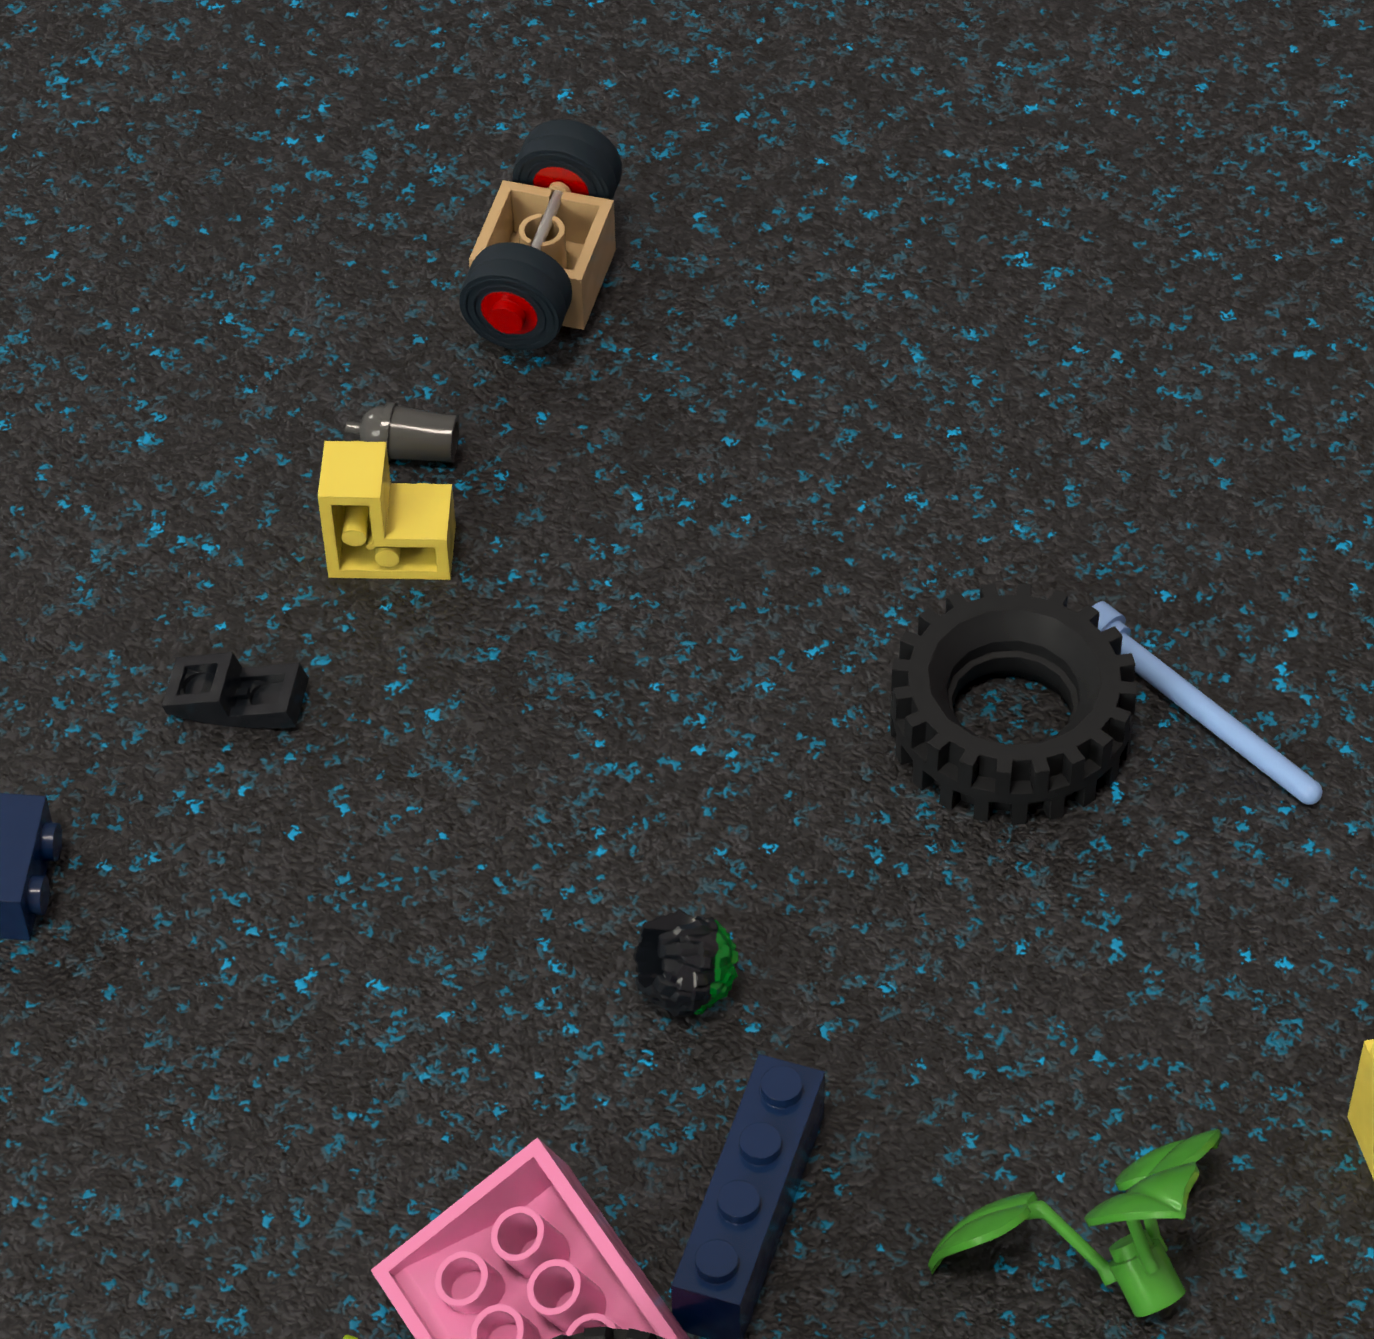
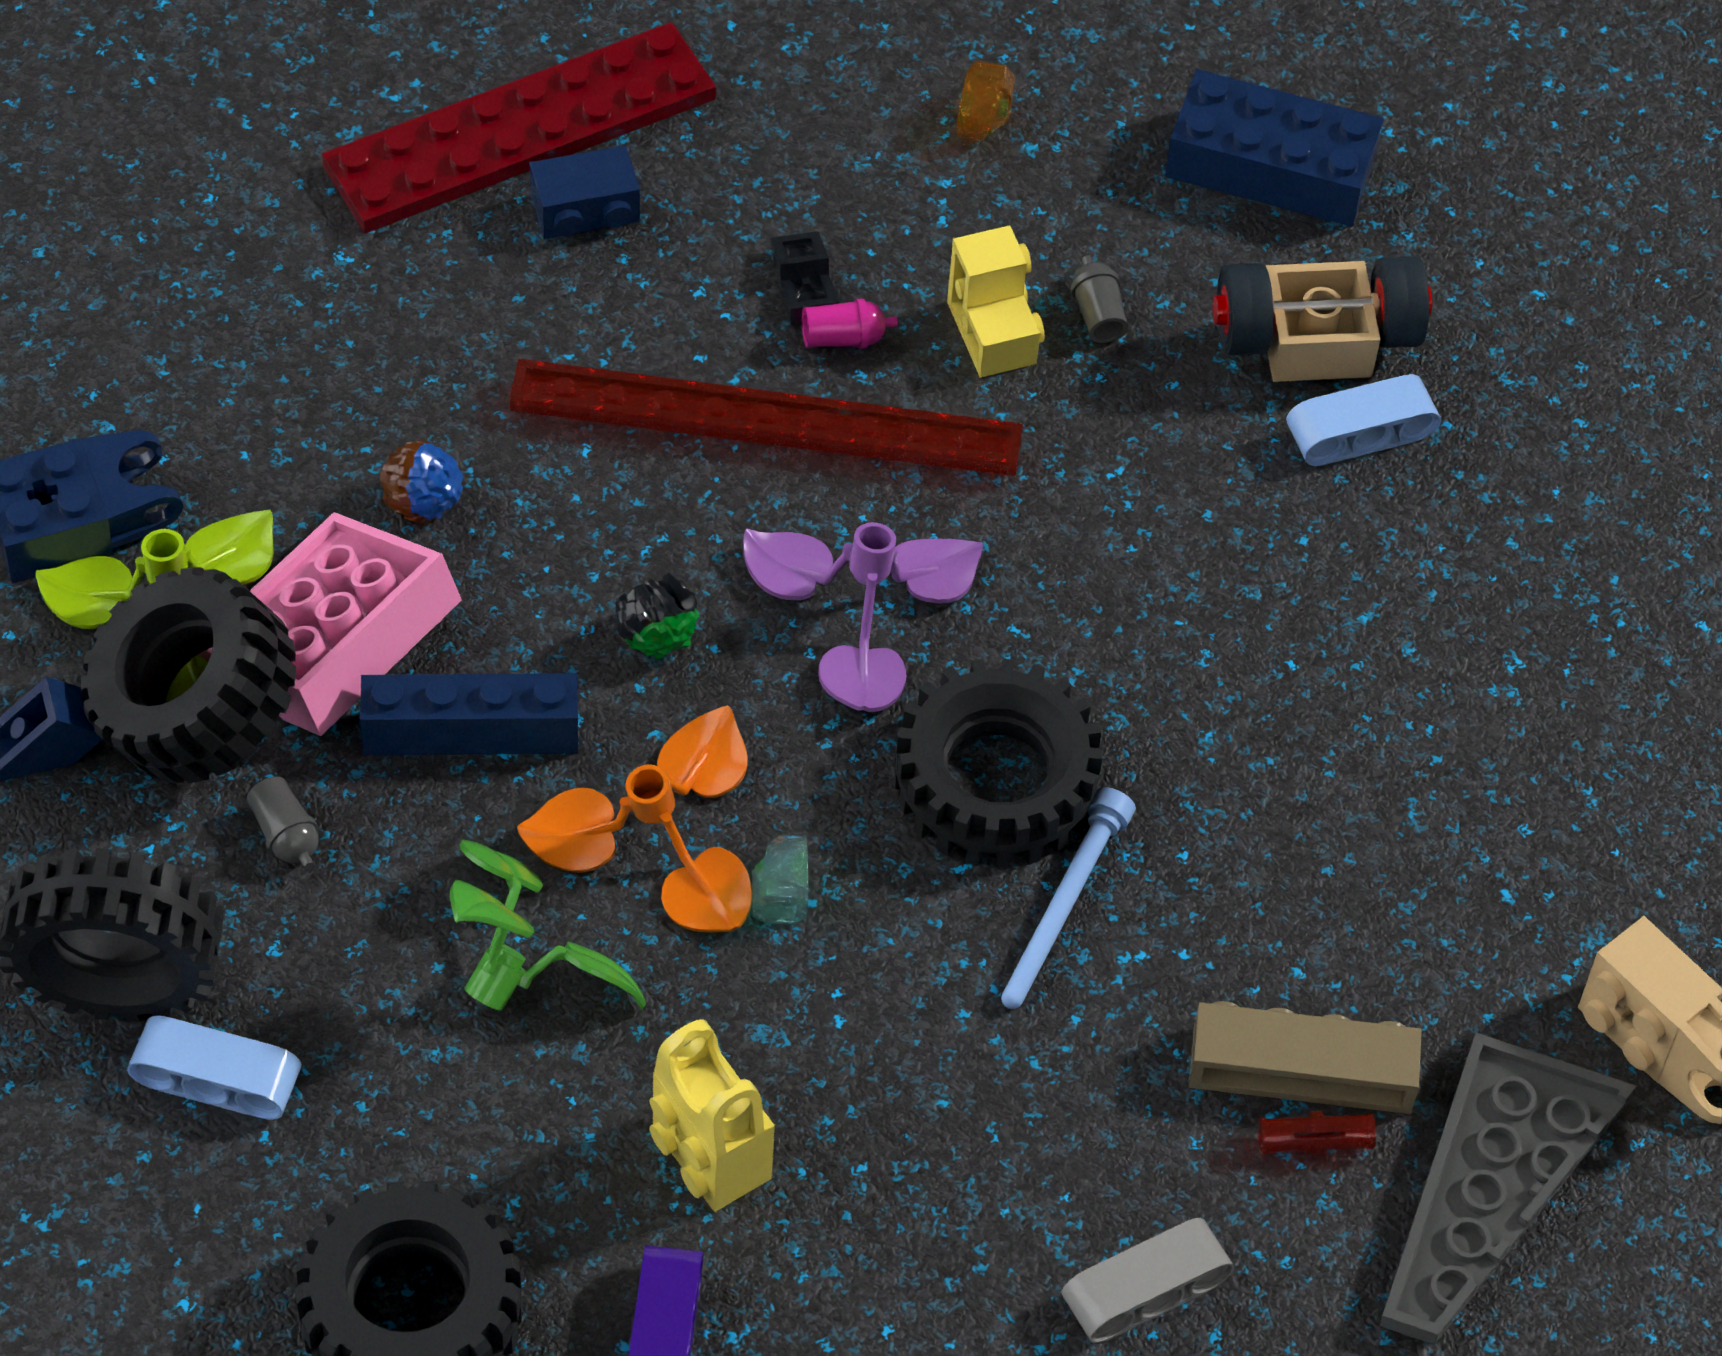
camera: 65 degrees right, 5 degrees up
none -> blue piece [380,440,463,524]
none -> clear red plate [510,358,1023,476]
none -> orange plant [517,705,752,932]
none -> medium lavender plant [743,522,983,712]
none -> clear light blue rock [752,834,808,924]
none -> dark pink piece [802,298,898,349]
none -> clear orange rock [956,61,1016,142]
none -> dark blue brick [1165,69,1384,227]
none -> light blue beam [1286,374,1441,466]

